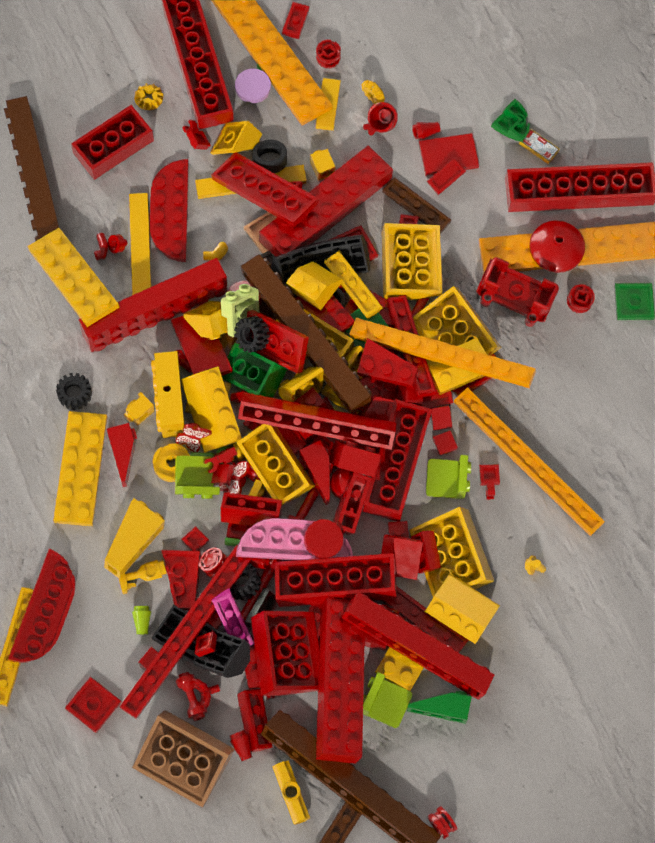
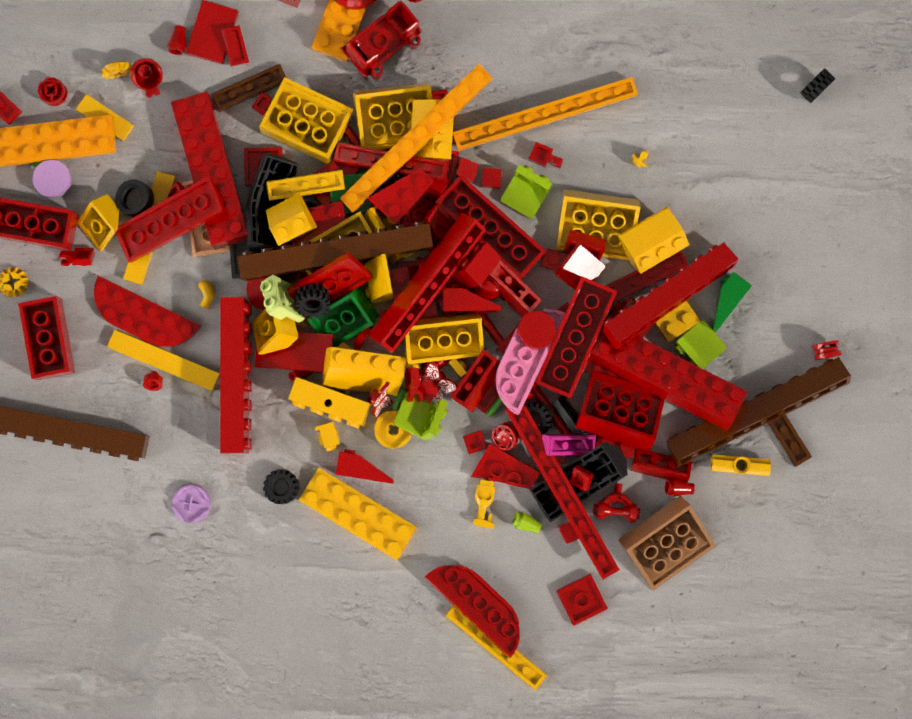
camera: 60 degrees left, 15 degrees up
yellow plate [27,228,119,327] -> none
red arm [94,233,108,260] -> none
yellow slope [104,498,165,579] -> none
yellow brick [310,149,336,181] -> none
none -> lavender tile [172,485,211,523]

